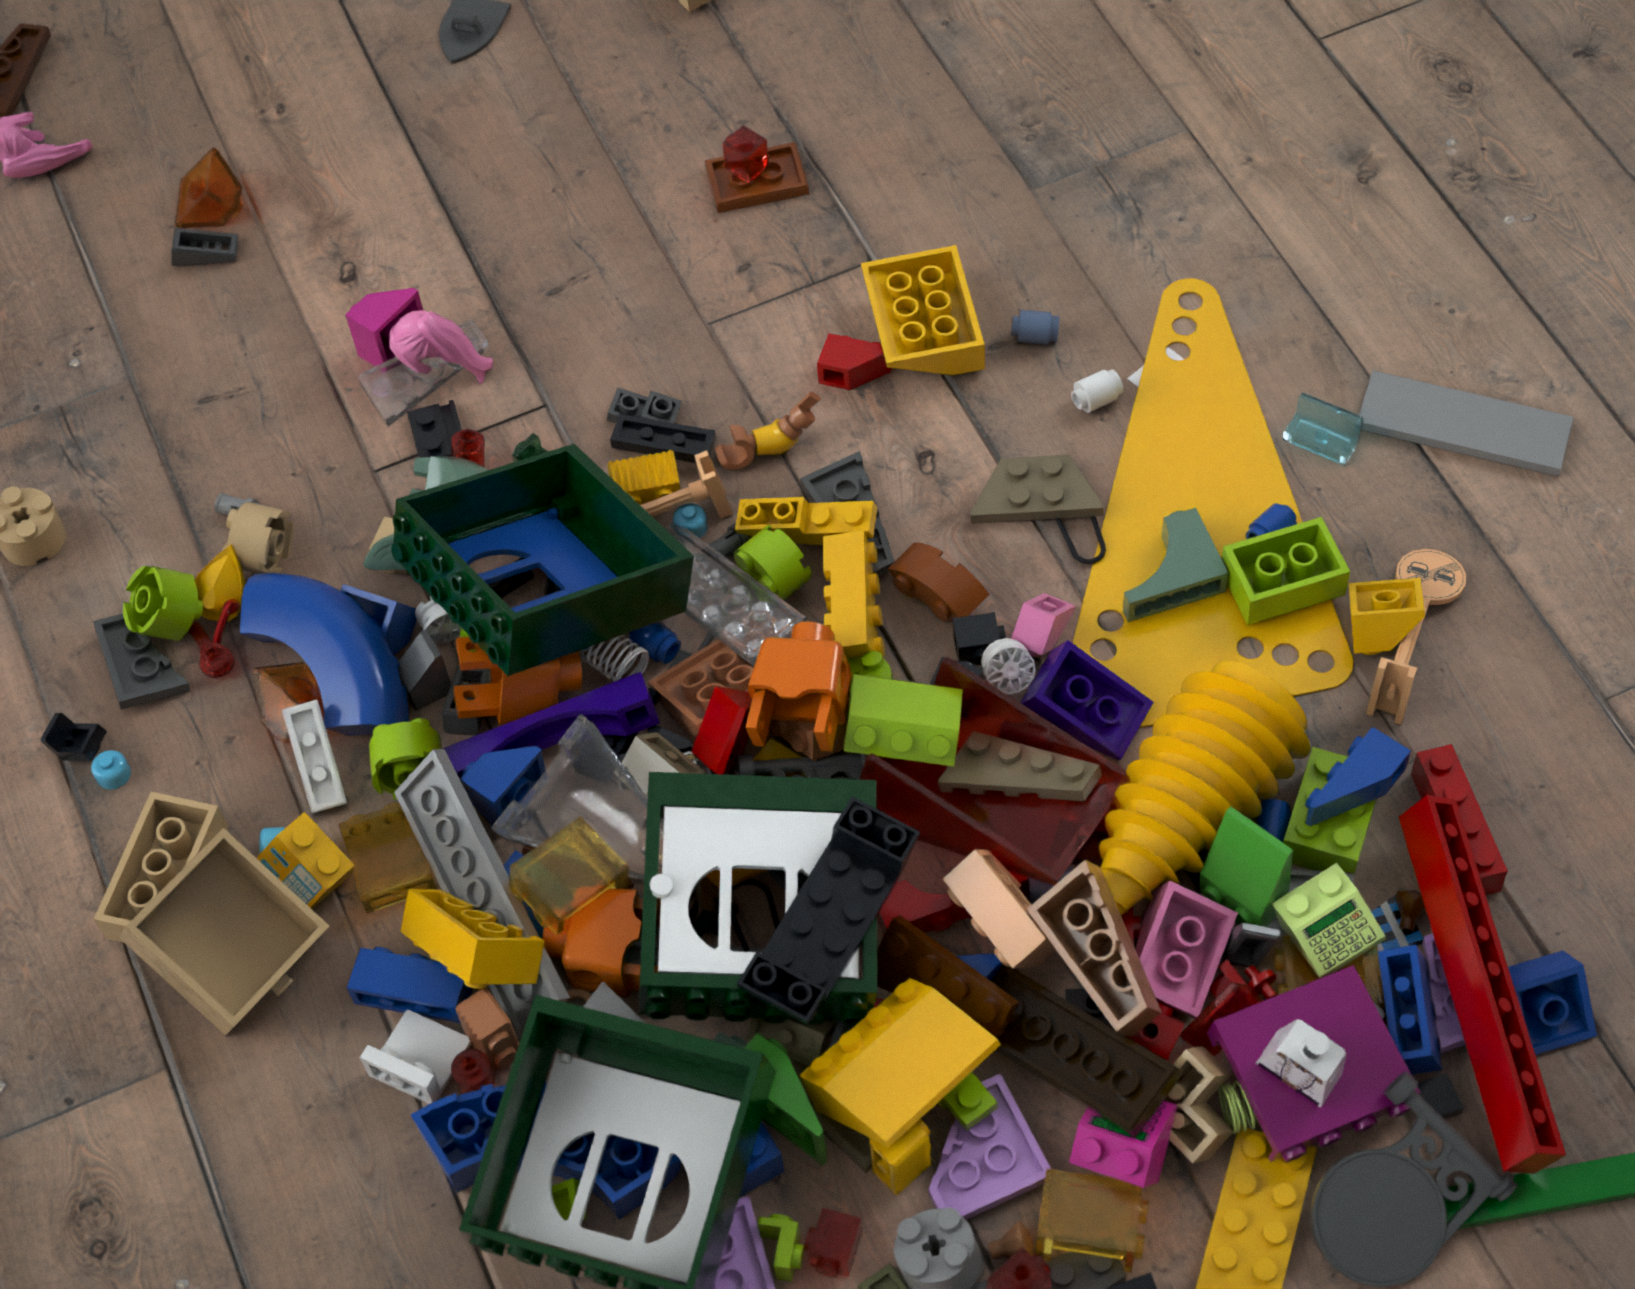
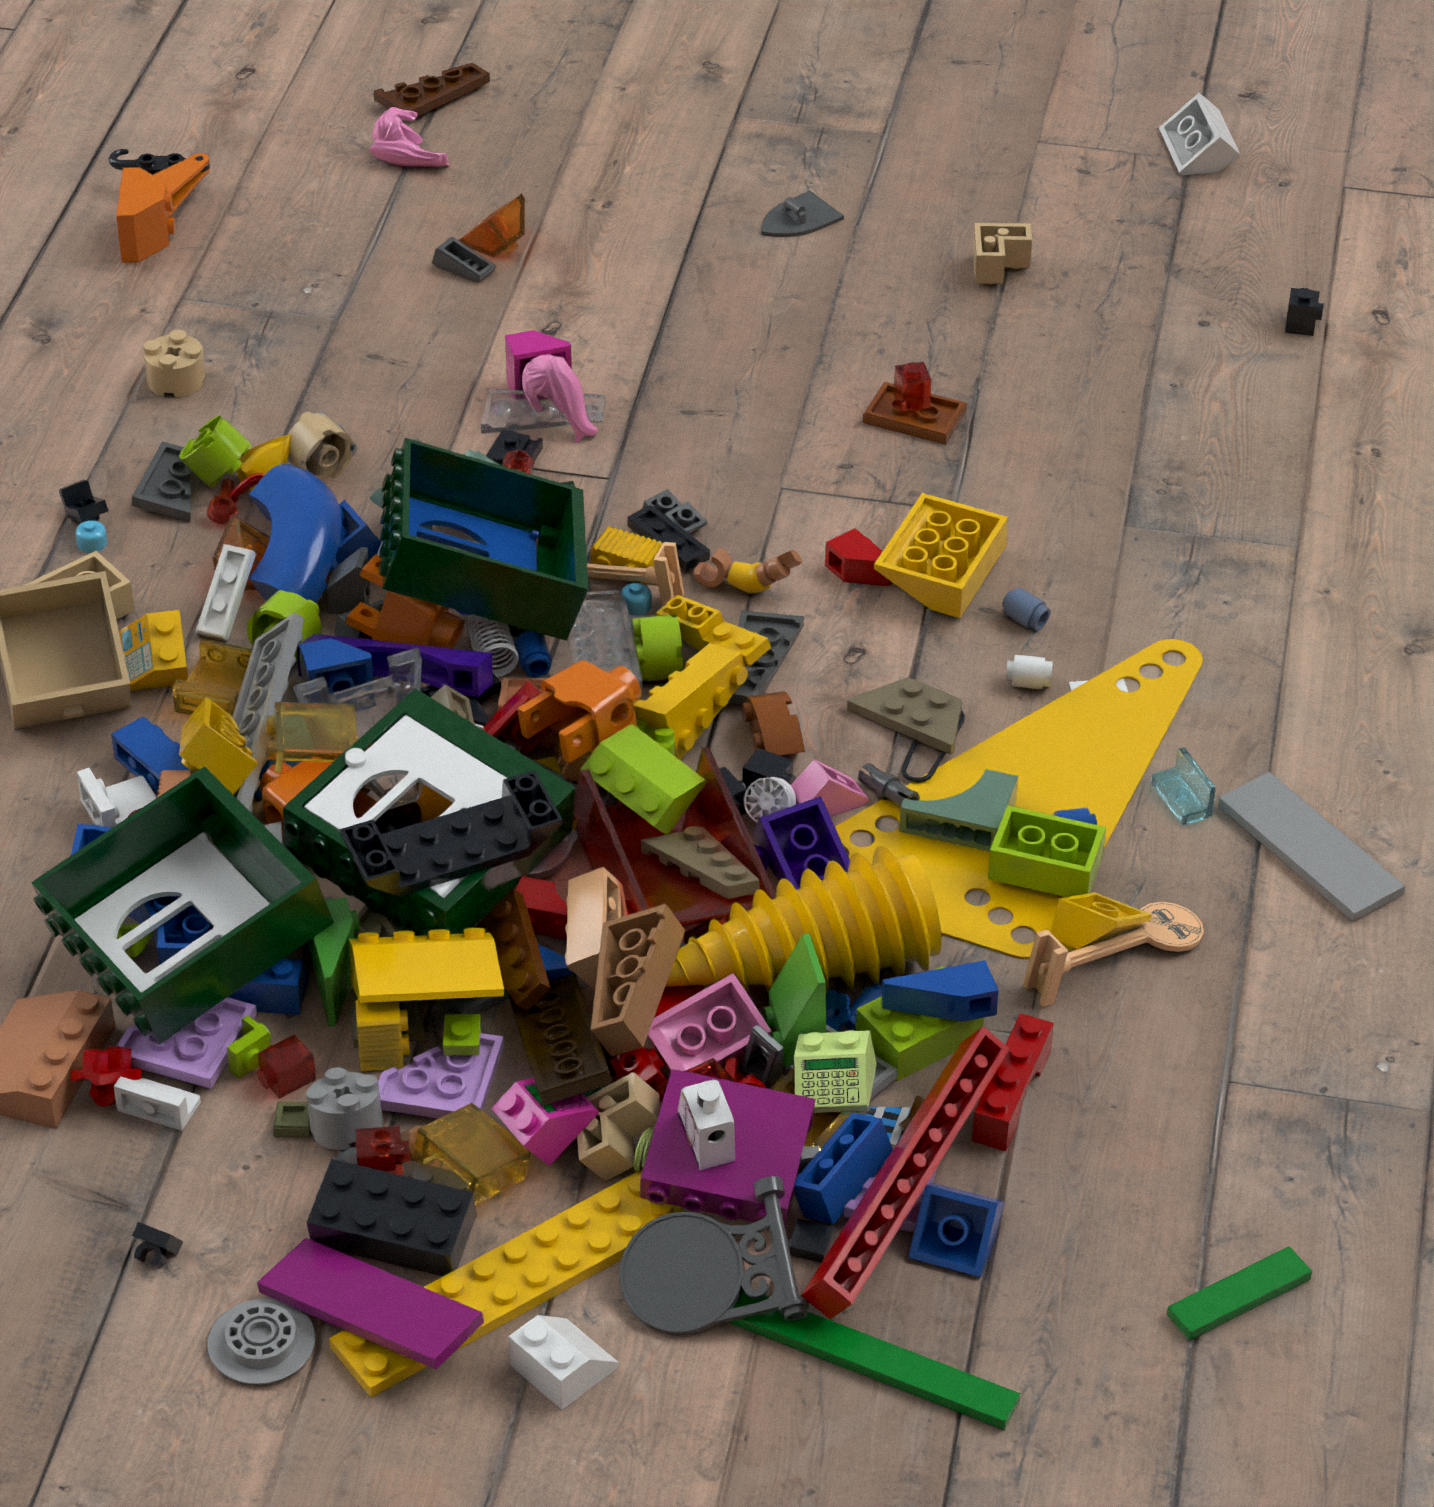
camera: 30 degrees right, 15 degrees down
none -> dark grey pin [858,763,920,807]

